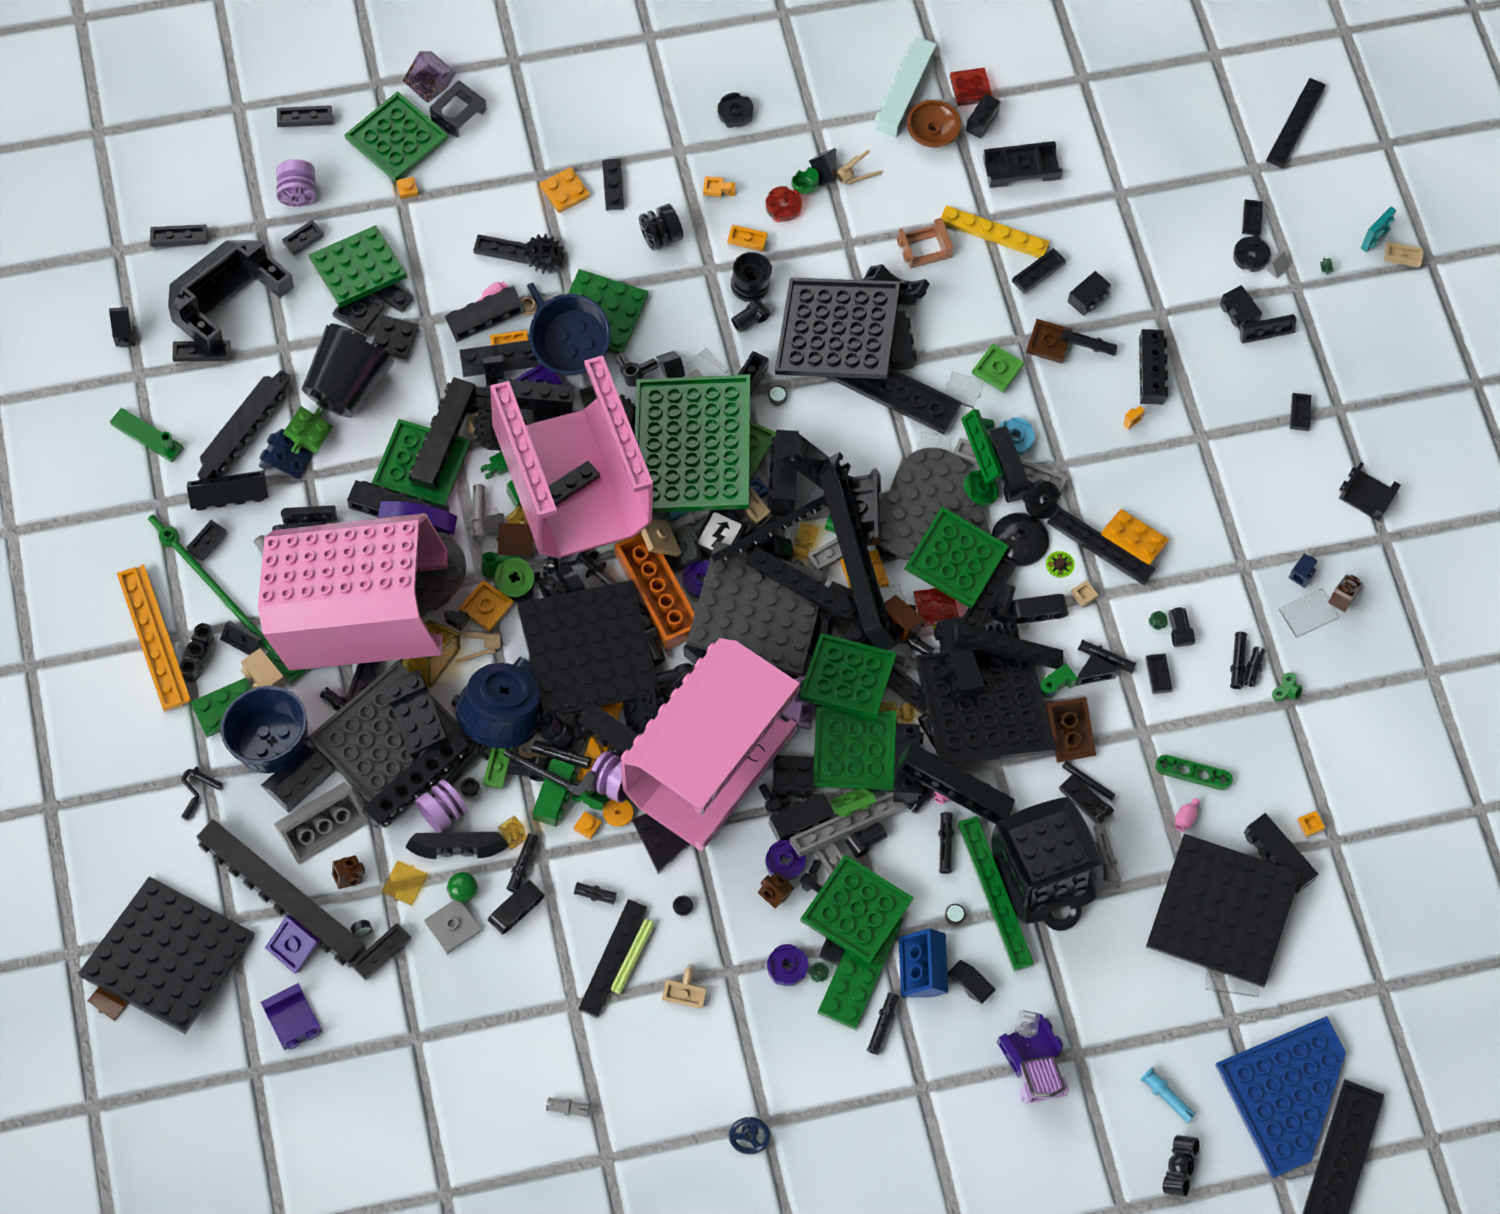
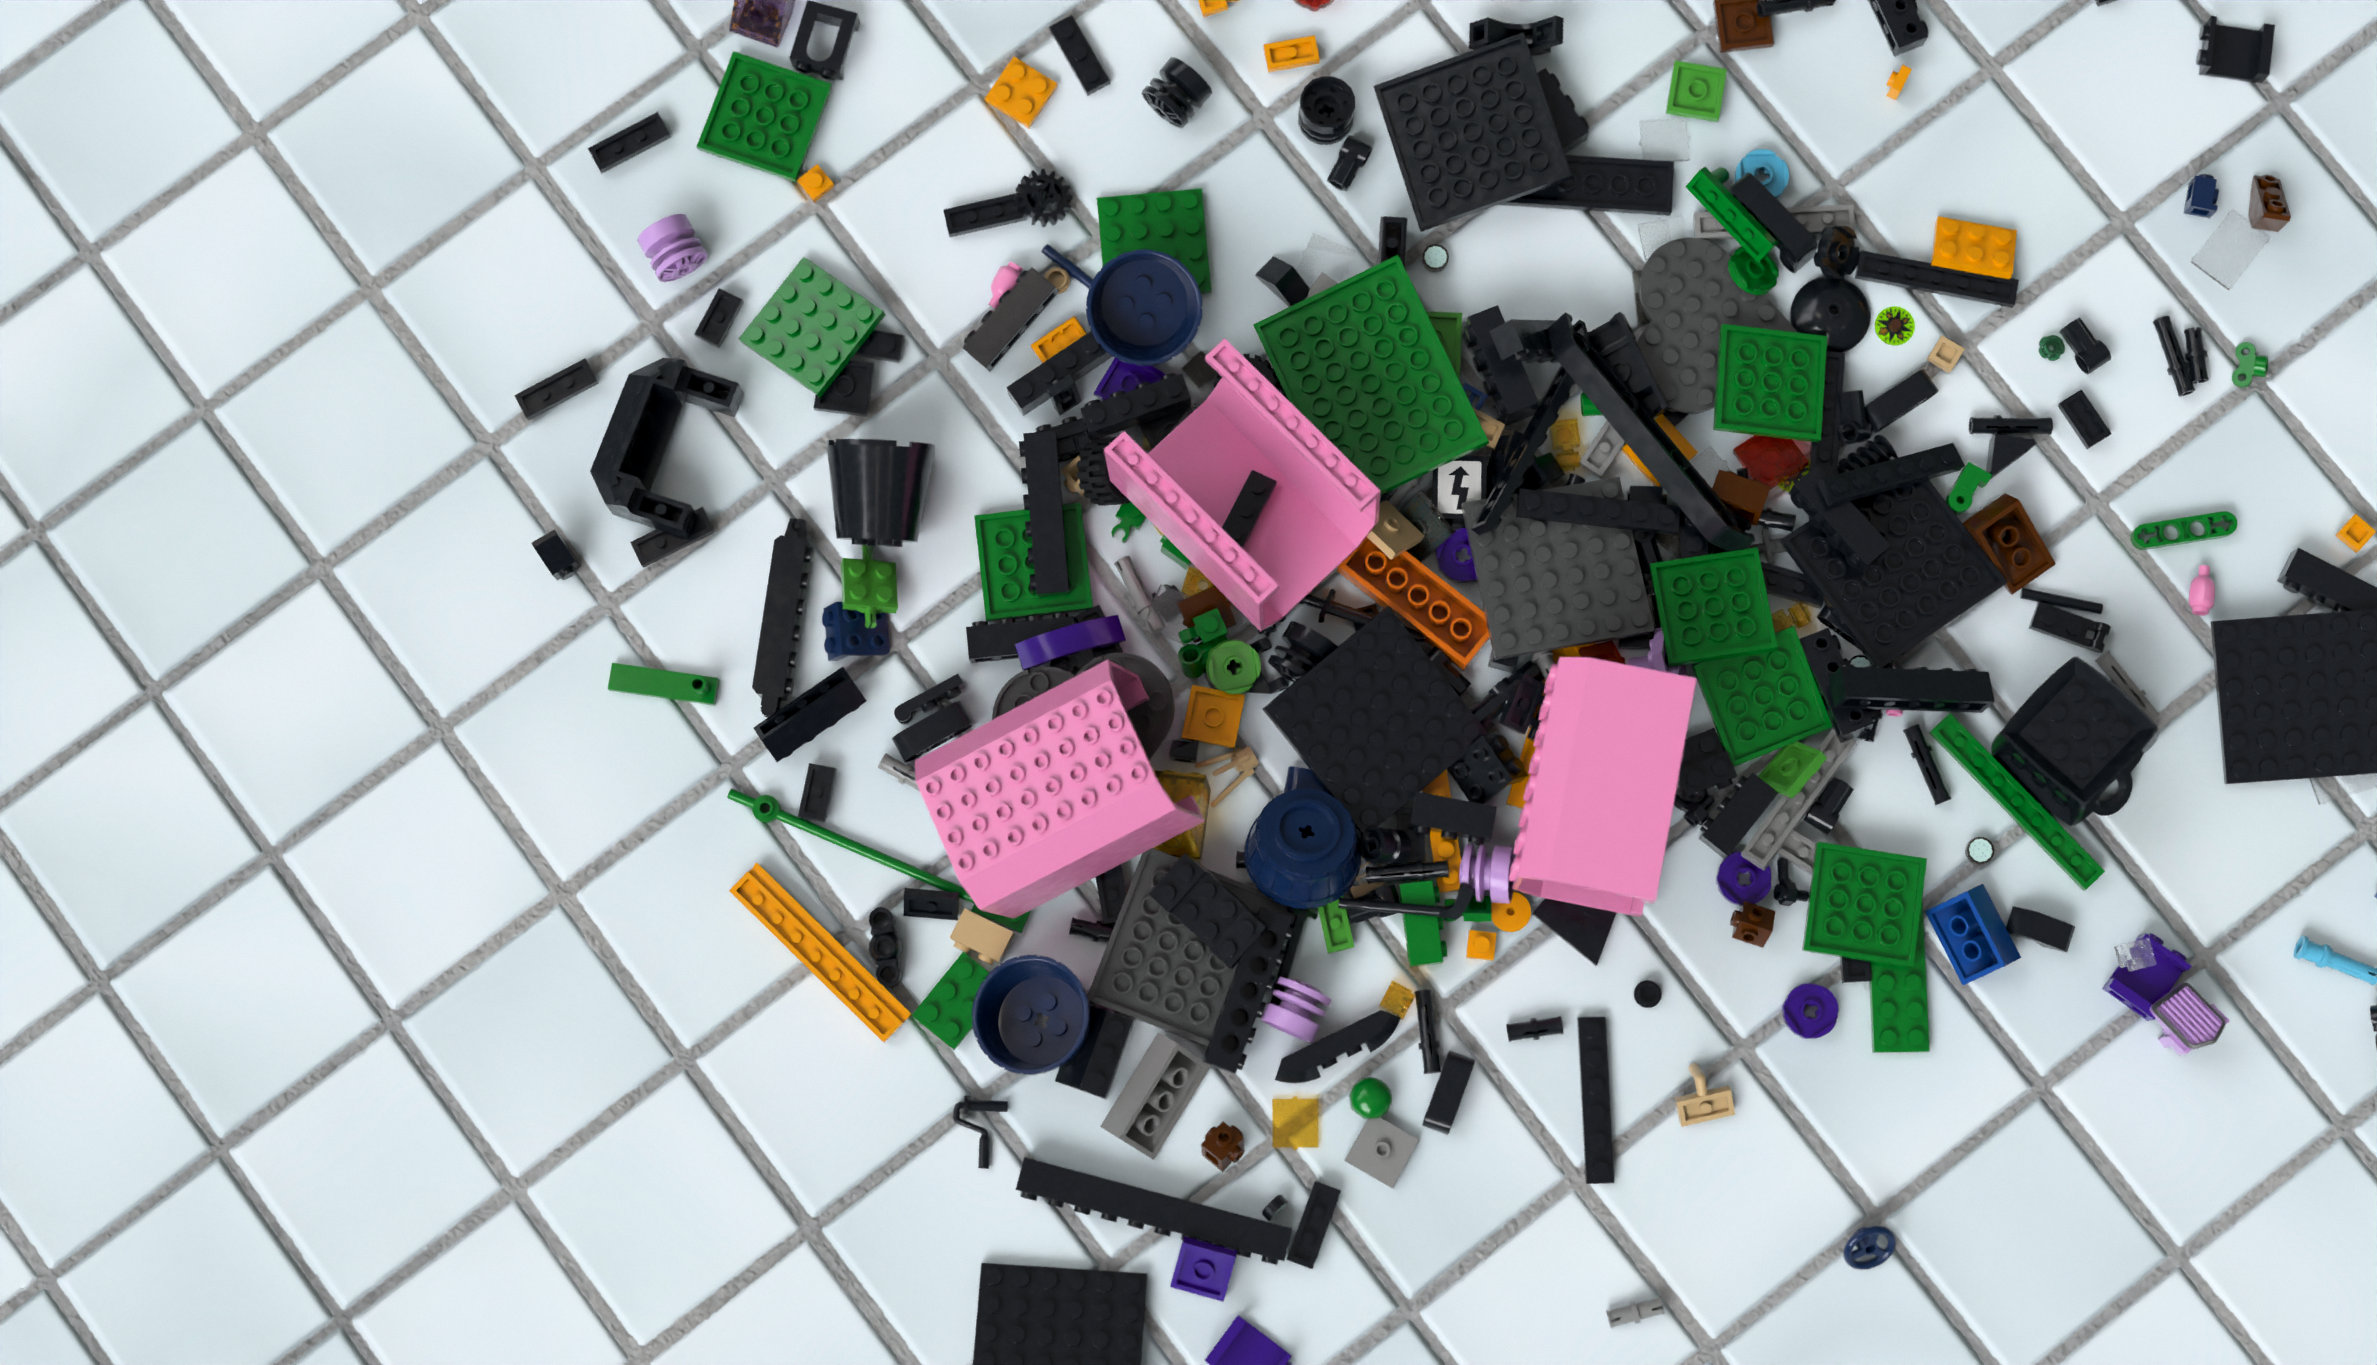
camera: 15 degrees left, 15 degrees up
black plate [371,315,419,360] -> none
black plate [460,777,480,797] -> none
yellowish green axle [611,919,654,994] -> none
black axle [616,352,658,387] -> none
clear green plate [809,962,829,982] -> none
black pin [867,992,900,1055] -> none
none -> green plate [1178,608,1228,645]

